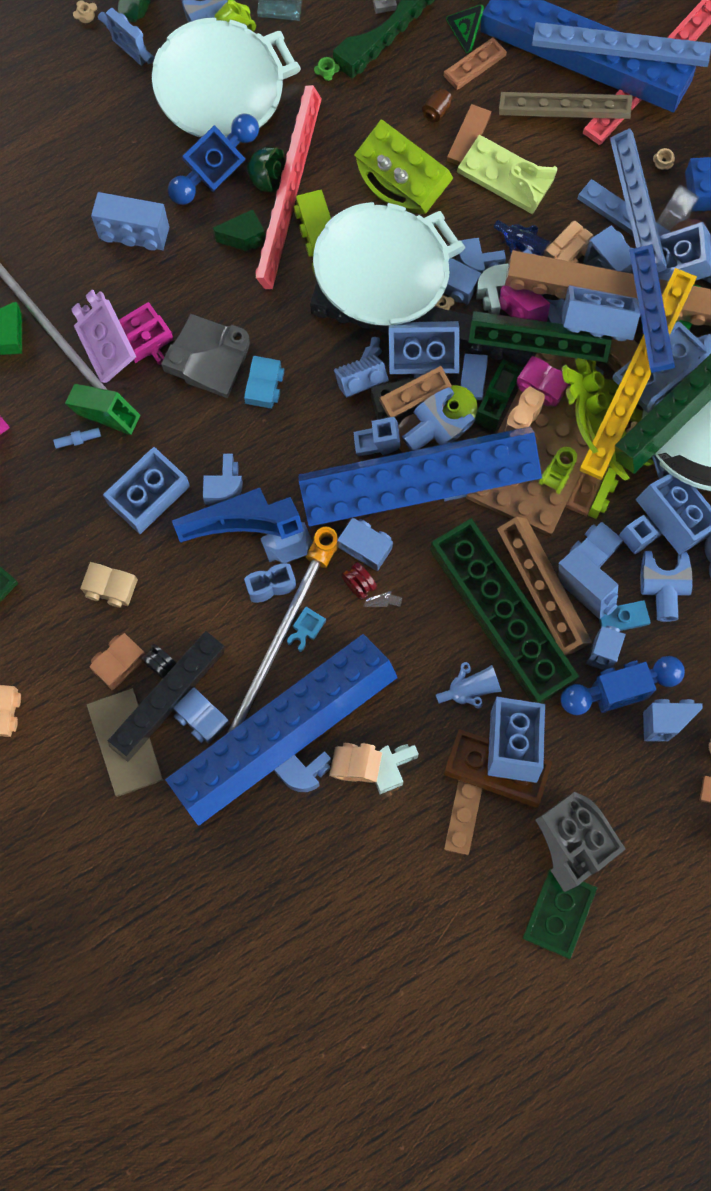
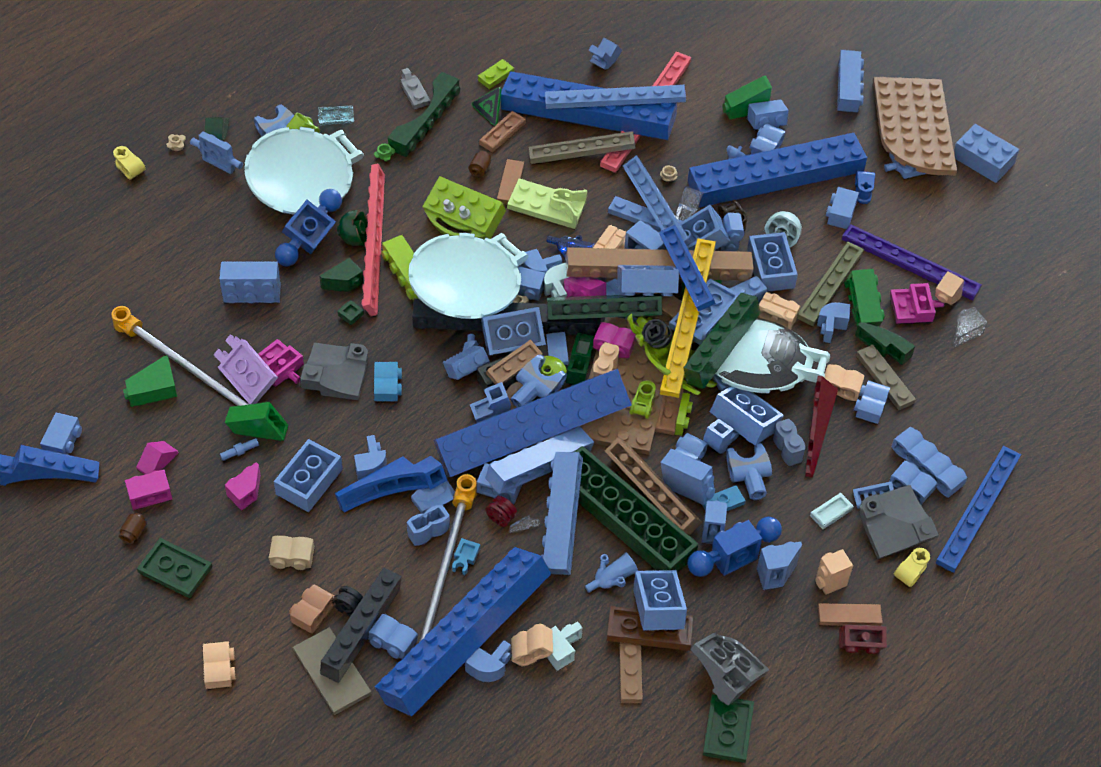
camera: 15 degrees left, 20 degrees down
none -> light yellow piece [113,146,146,180]
none -> dark pink slope [225,462,261,511]
none -> dark green plate [337,300,364,325]
none -> brick [485,426,594,494]
none -> medium blue brick [541,451,583,575]
none -> black wheel [642,319,672,349]

